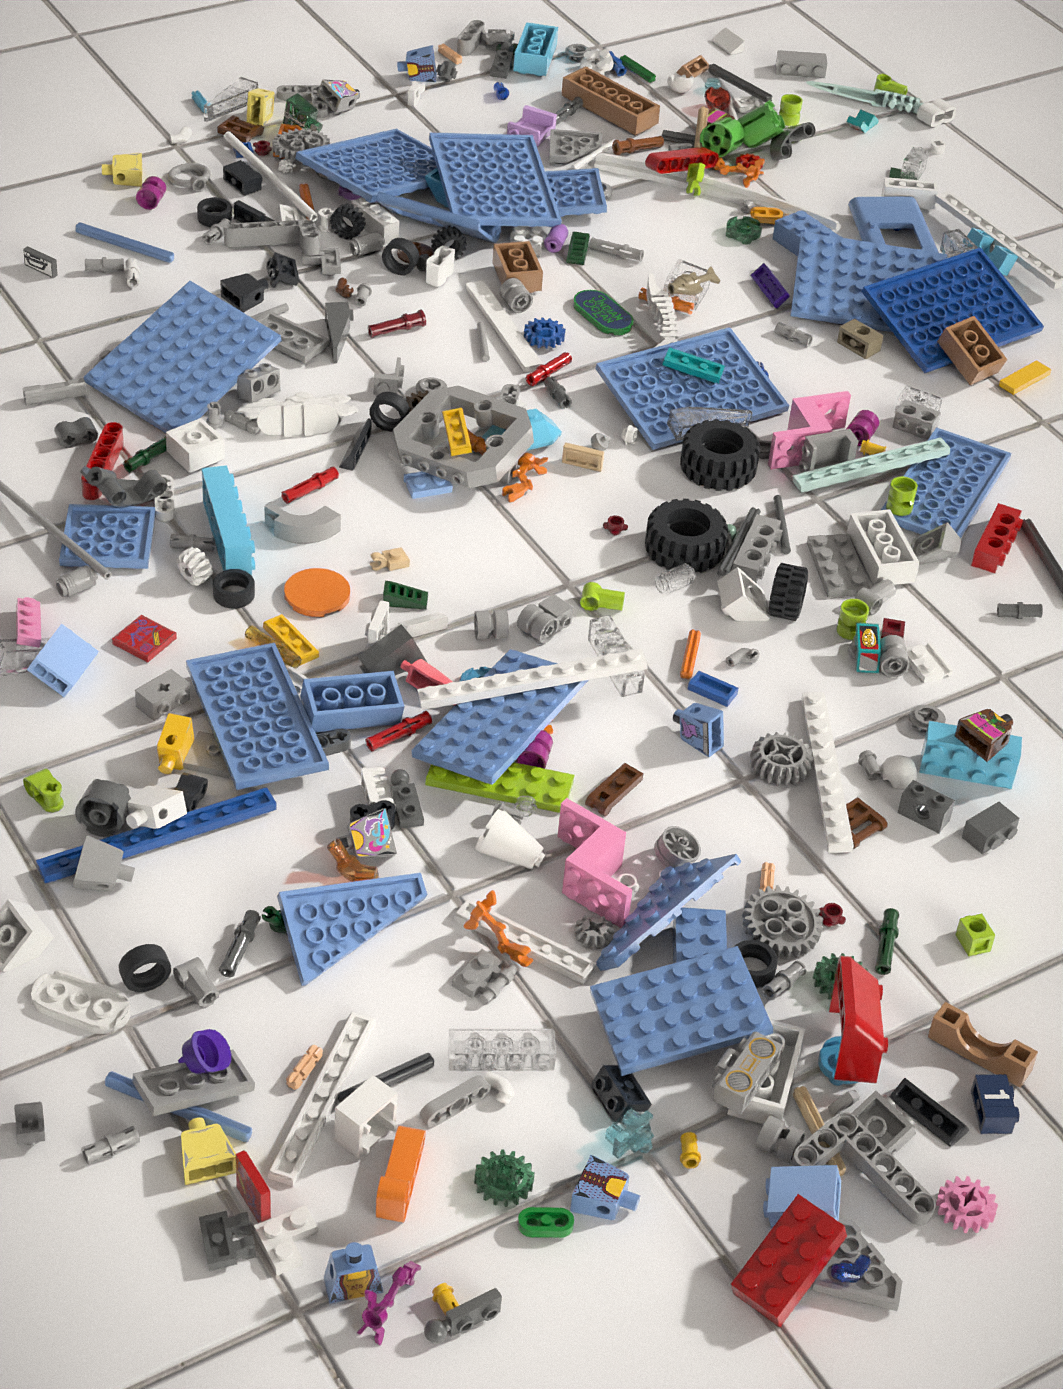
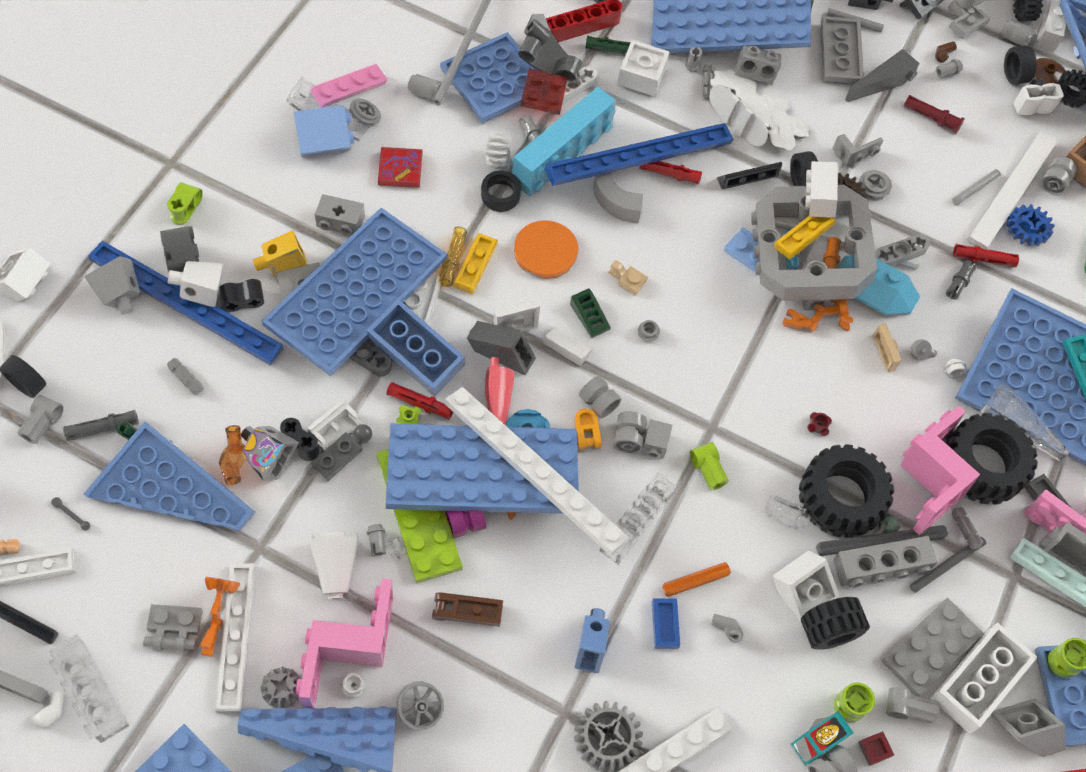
camera: 55 degrees right, 20 degrees up
none -> dark grey hinge [51,497,90,531]
none -> light grey axle [167,358,204,395]
none -> light grey gear [349,98,381,126]
none -> lime plate [396,405,421,424]
none -> clear red plate [520,68,568,115]
none -> blue plate [544,123,734,186]
none -> light orange plate [574,408,602,450]
none -> light grey plate [638,320,660,342]
none -> white brick [805,161,838,218]
none -> bright pink bracket [900,406,980,535]
none -> light grey axle [952,507,983,550]

